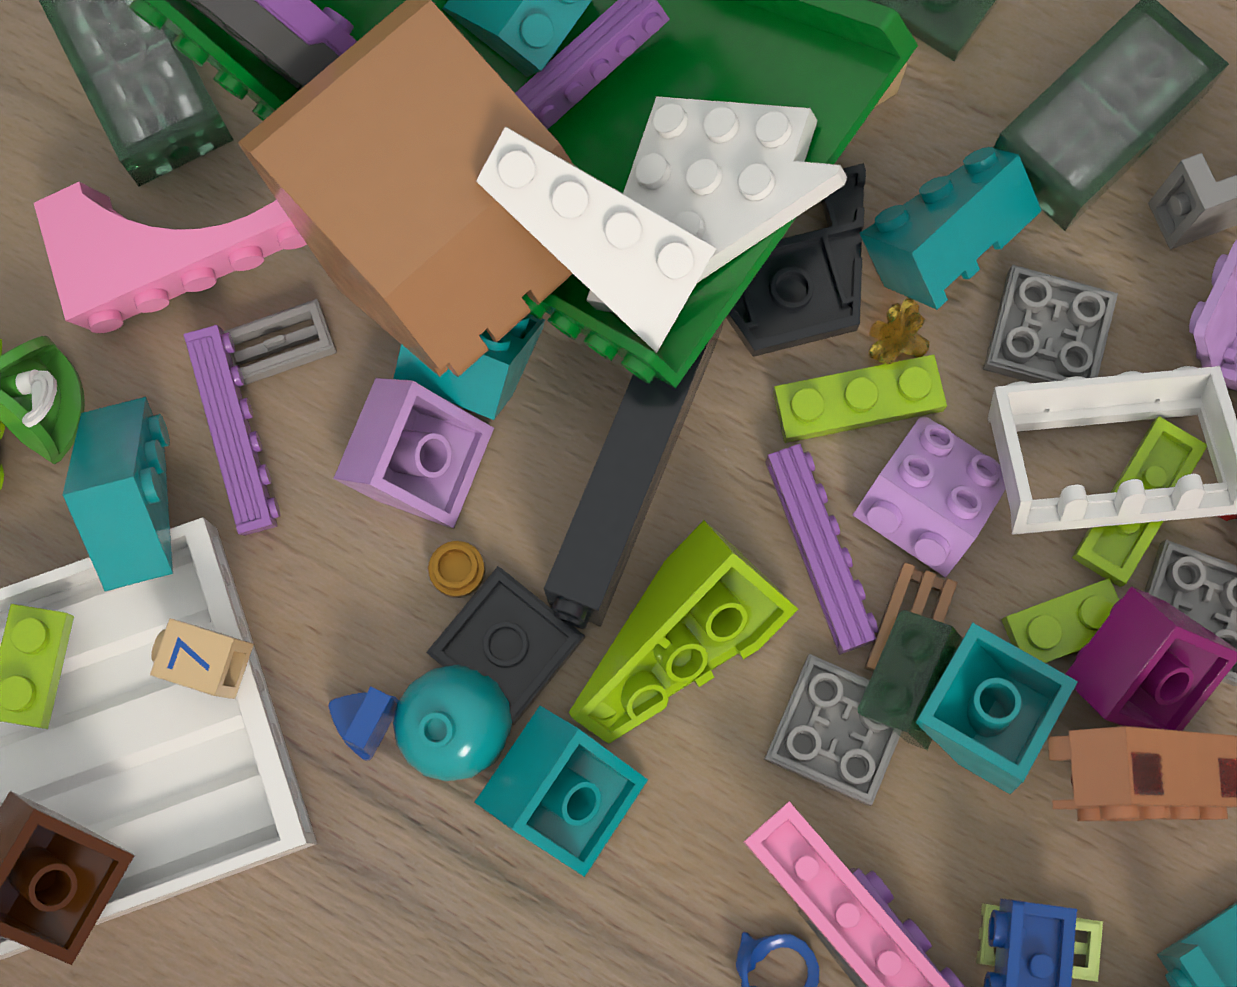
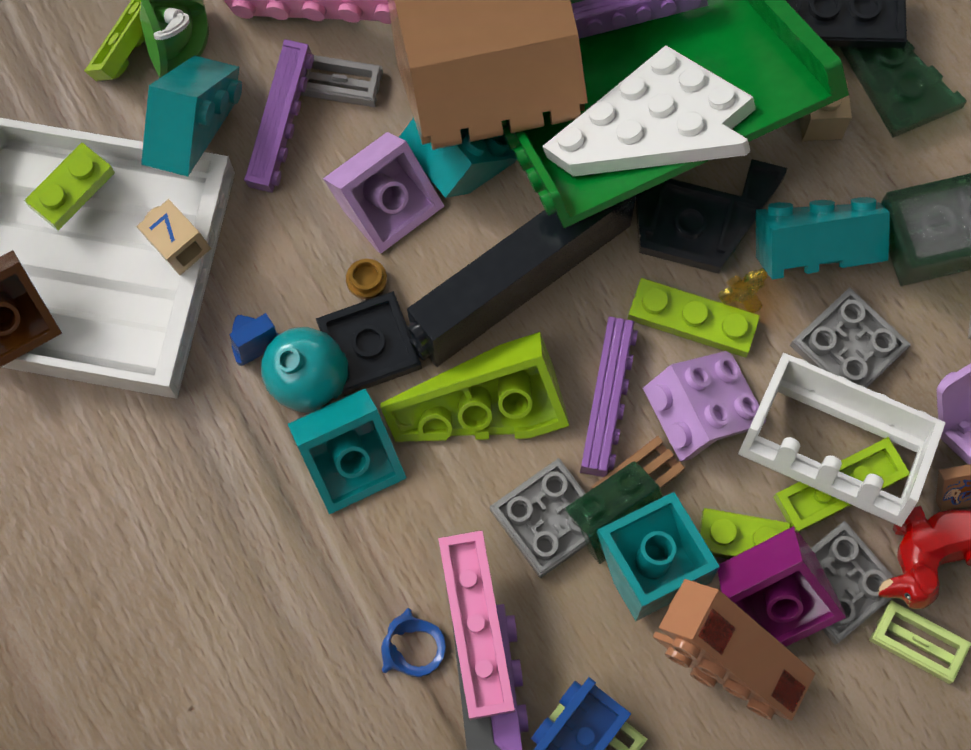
camera: 30 degrees right, 5 degrees down
white wing [476,127,716,353] -> none

